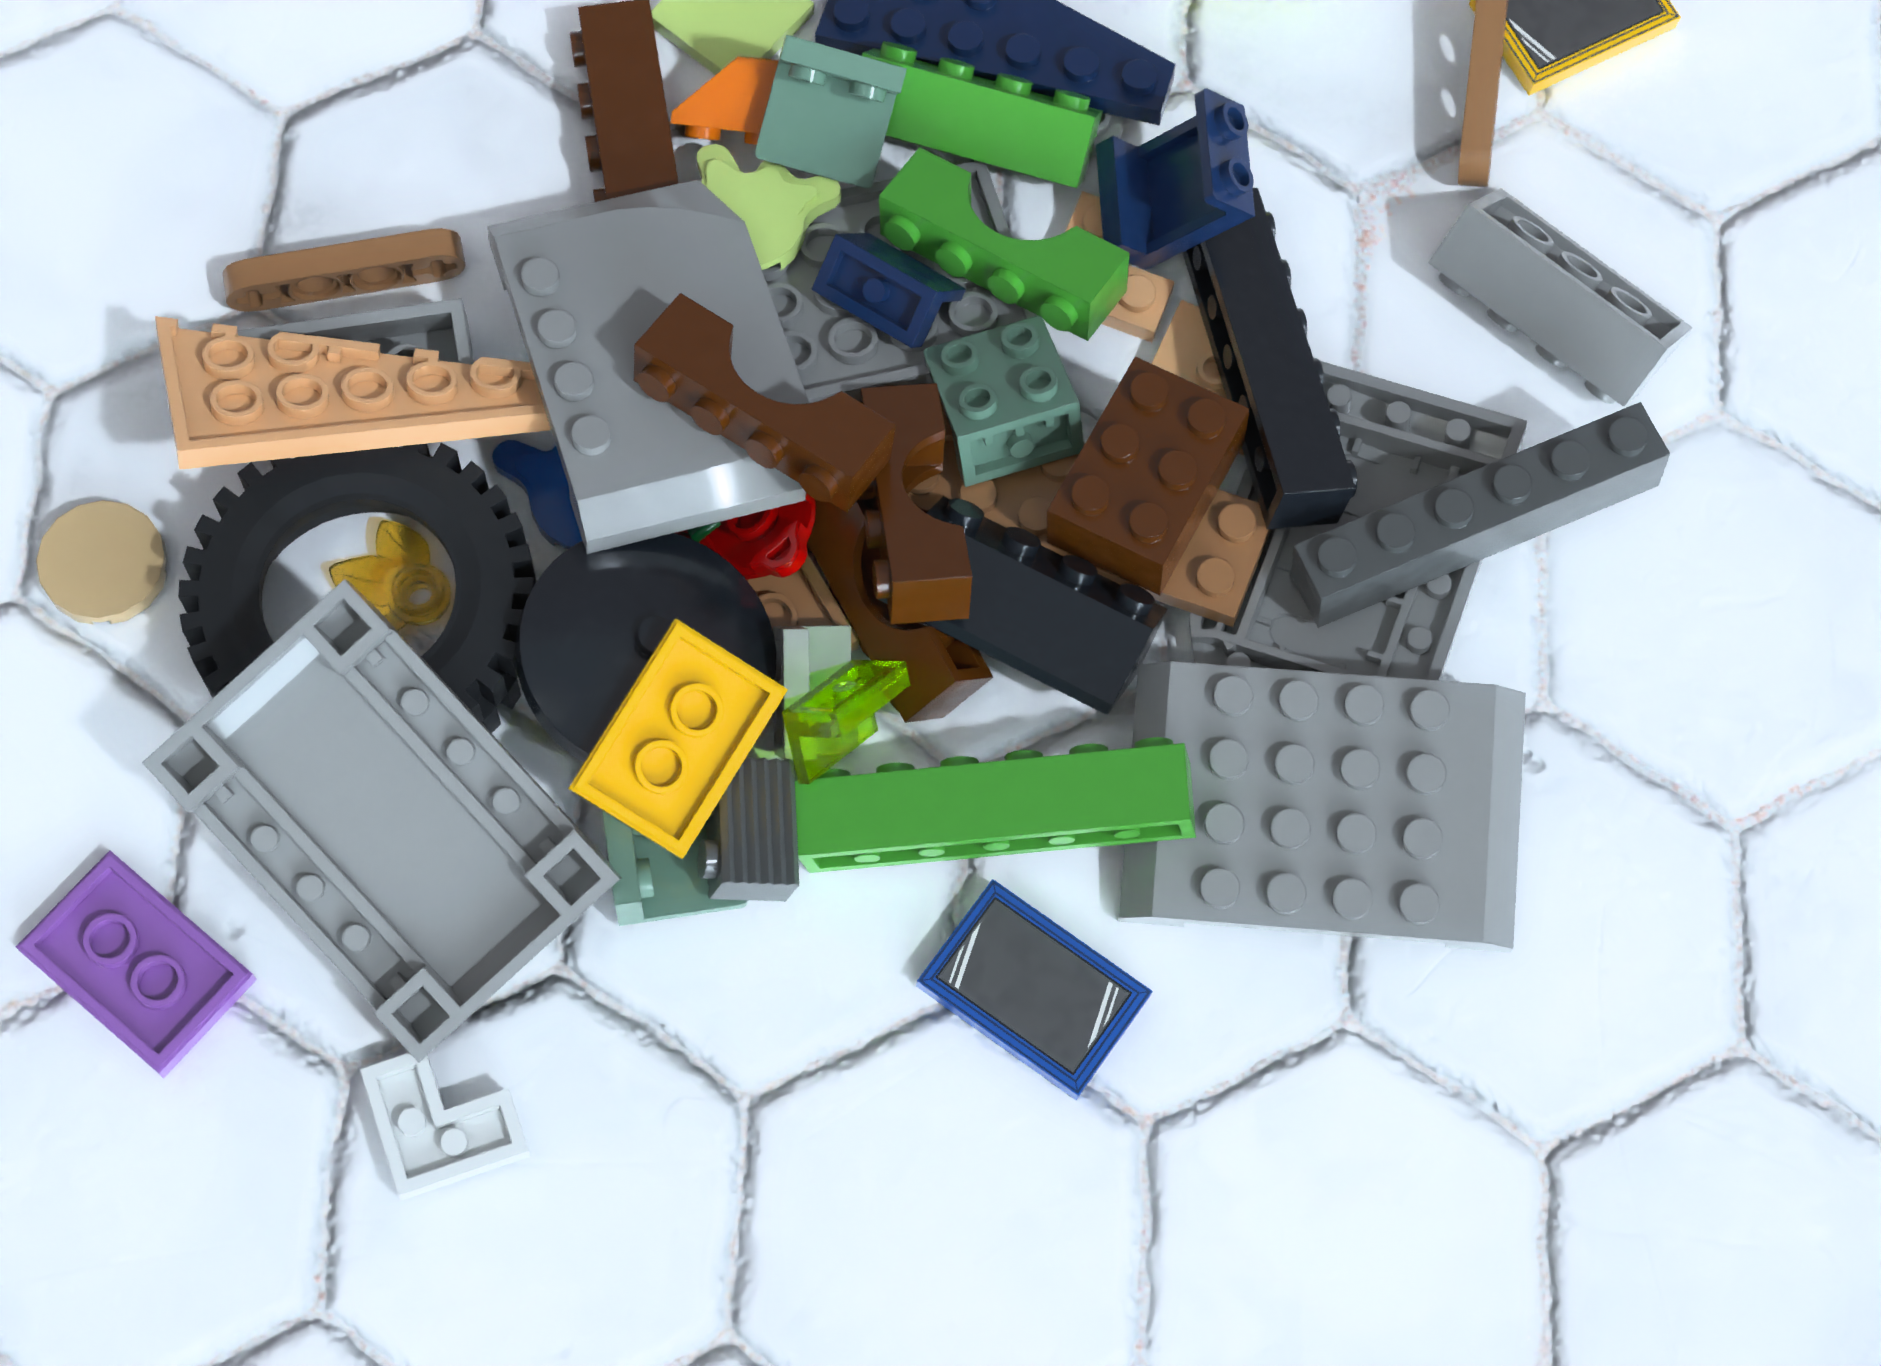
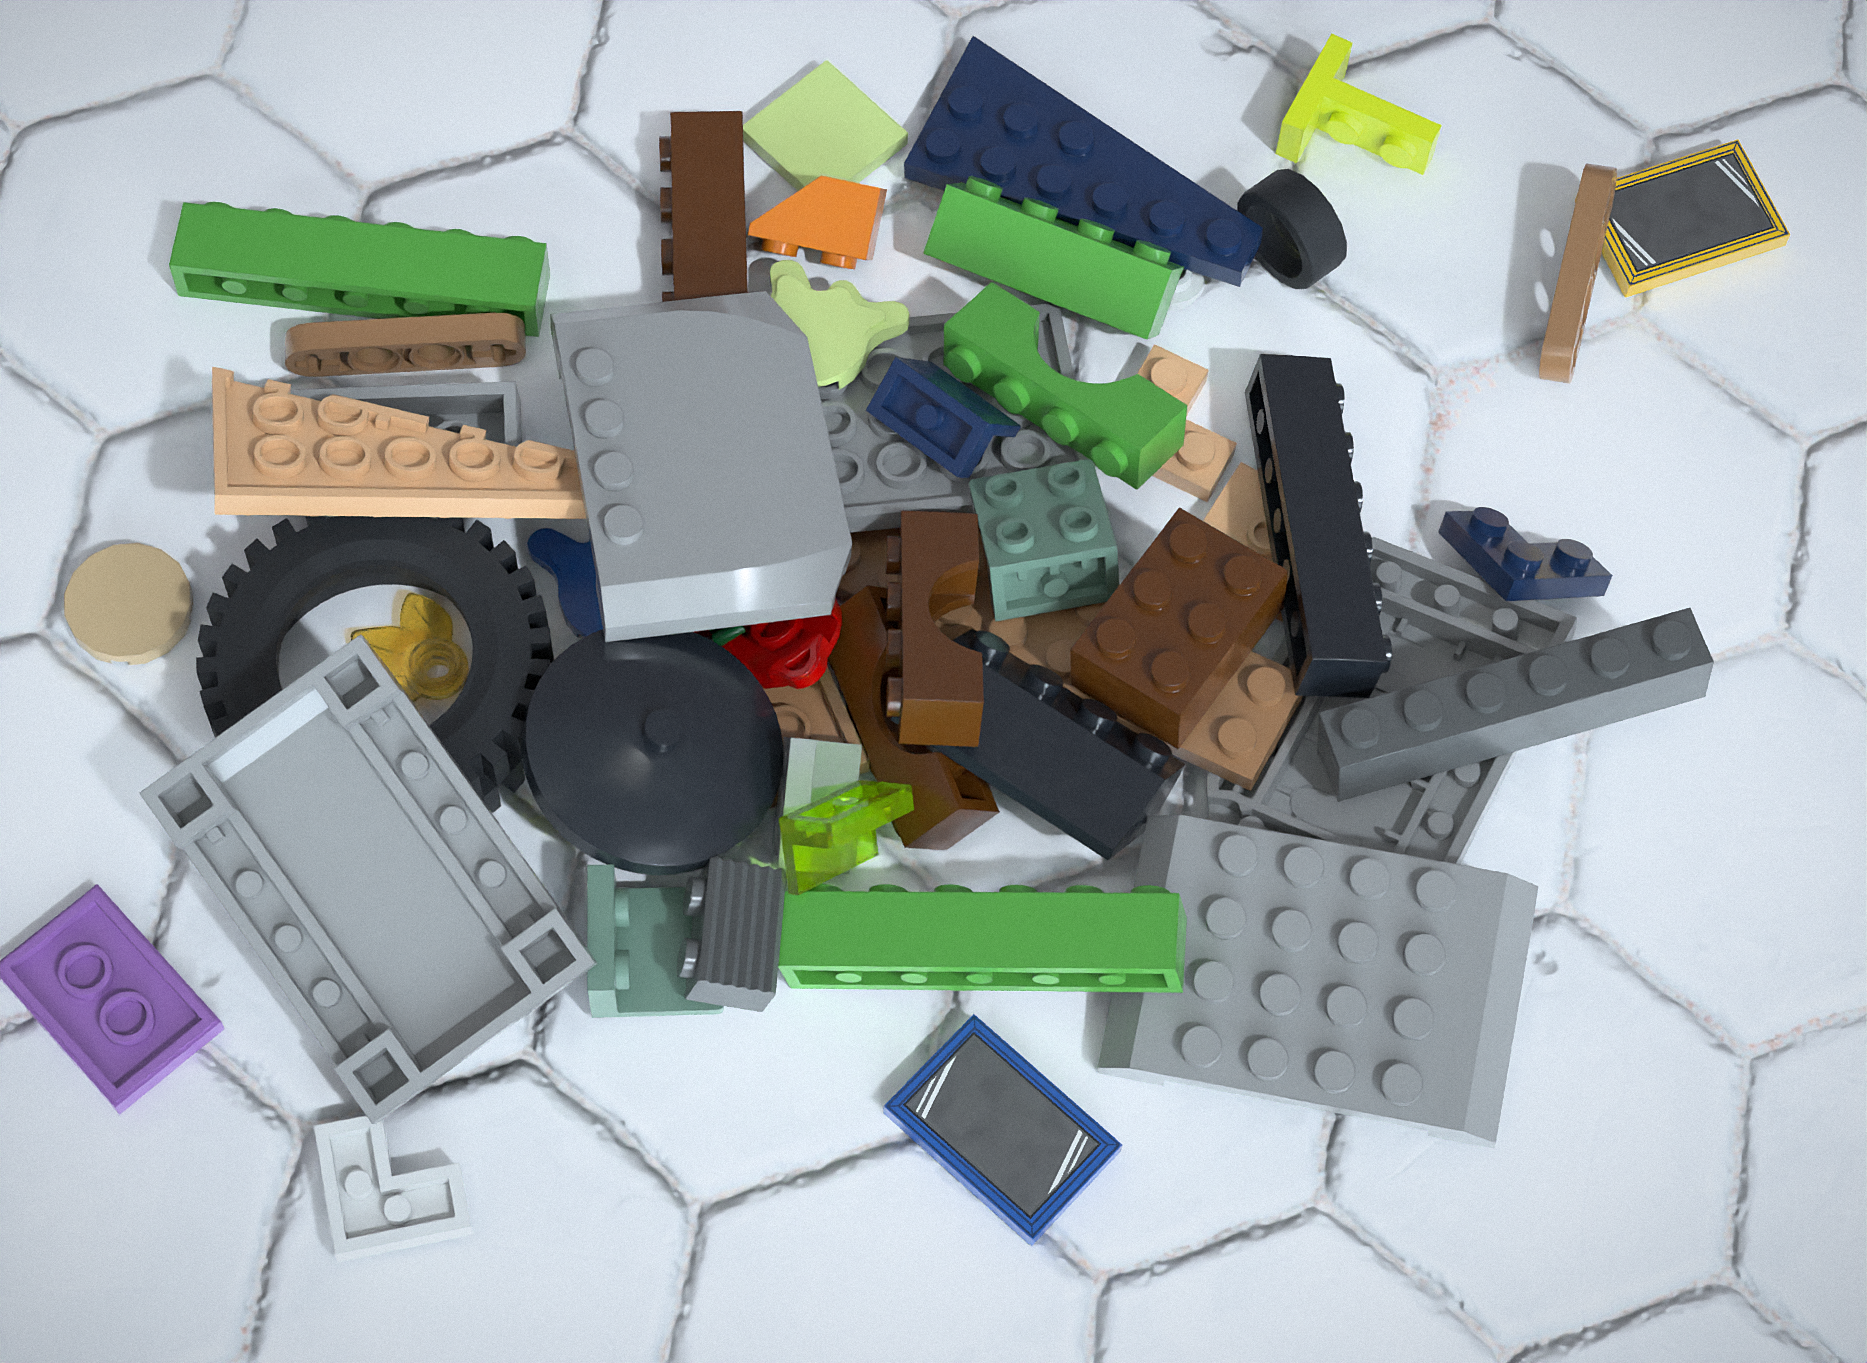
camera: 10 degrees right, 5 degrees down
yellow tile [567,618,788,859] -> none
reddish brown arch [633,293,896,512] -> none
sand green bracket [755,35,907,189] -> none
dark blue panel [1095,88,1255,270] -> none
light grey slope [1428,188,1694,407] -> none
none -> bright green brick [169,201,550,337]
none -> black tyre [1237,169,1347,289]
none -> dark blue plate [1438,507,1613,601]

